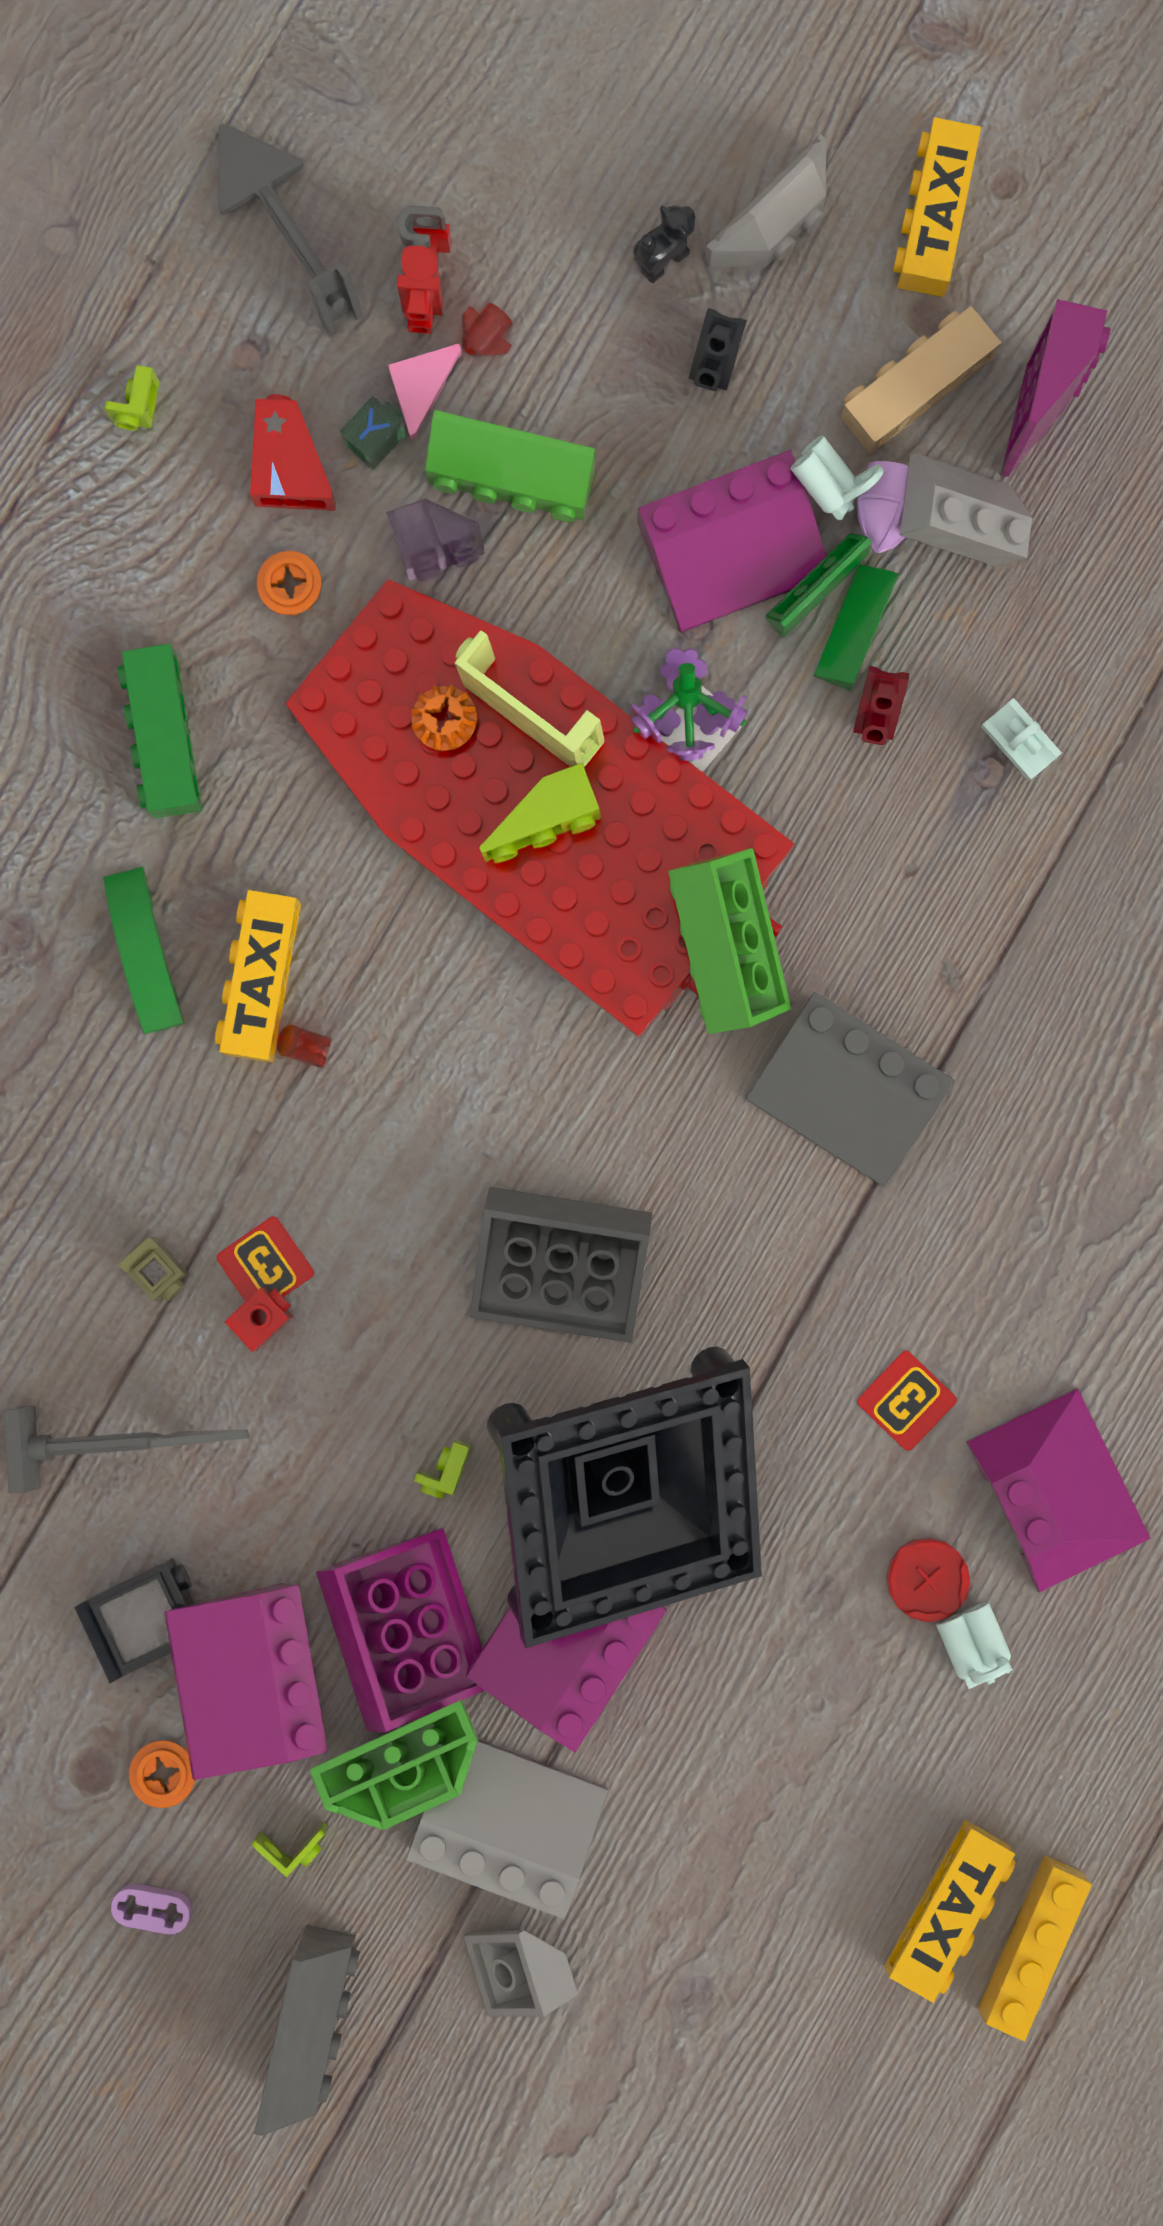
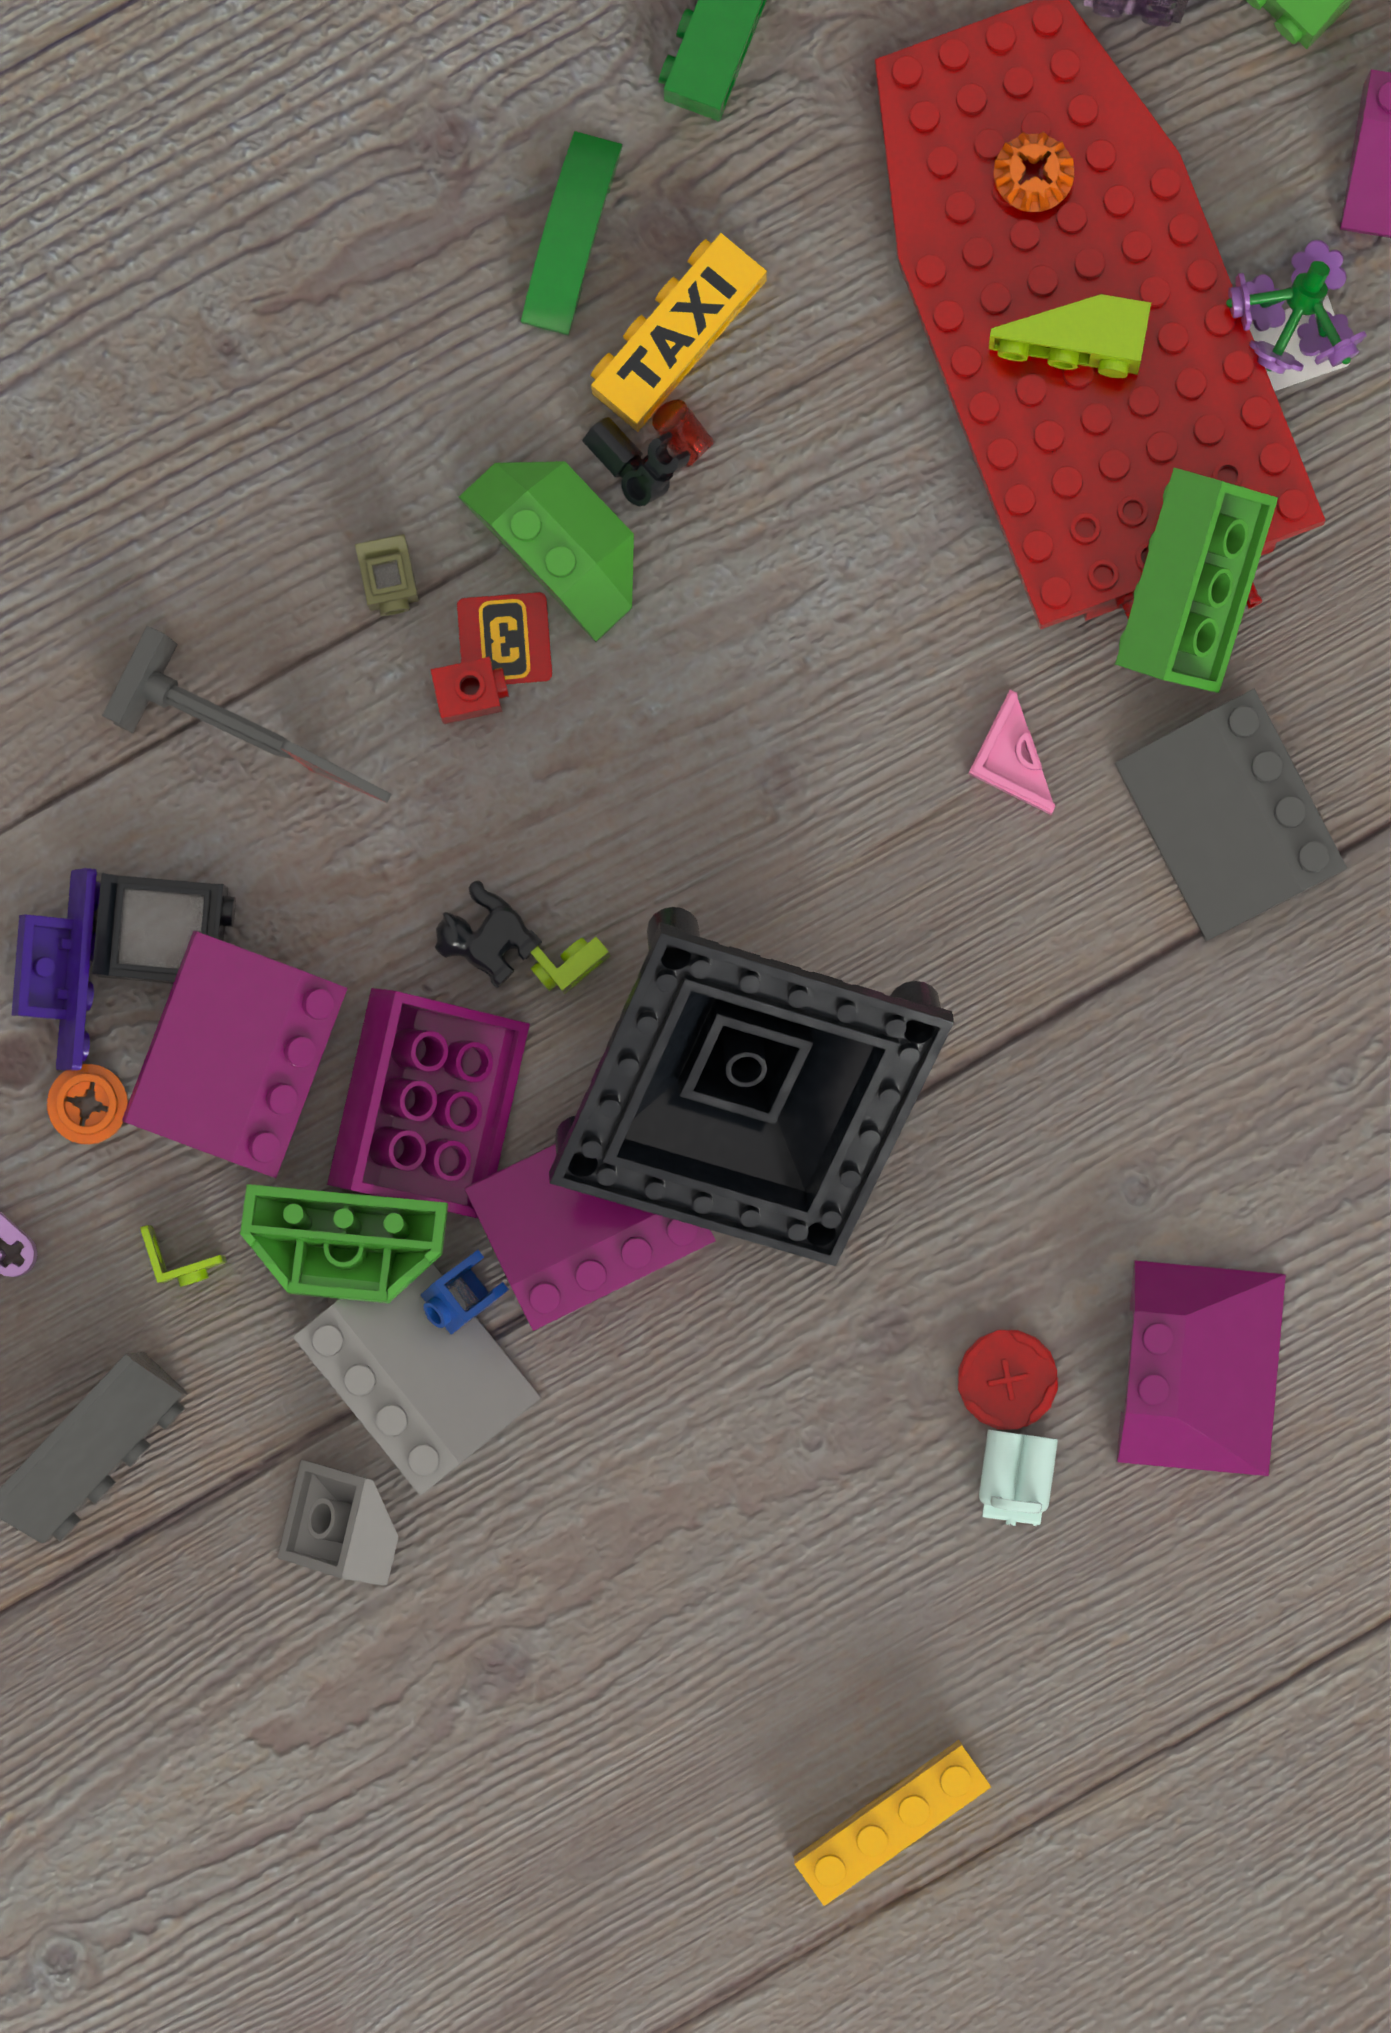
camera: 35 degrees right, 0 degrees up
yellowish green panel [455,630,605,767] -> none
dark grey slope [469,1187,652,1343] -> none
sticker [857,1351,957,1451] -> none
yellow brick [884,1819,1016,2003] -> none
none -> dark purple bracket [11,868,101,1071]
none -> blue window [420,1250,509,1335]
none -> black animal [435,881,542,988]
none -> bright green wedge [459,461,634,642]
none -> black bar [582,417,691,506]
none -> bright pink tile [968,690,1055,815]

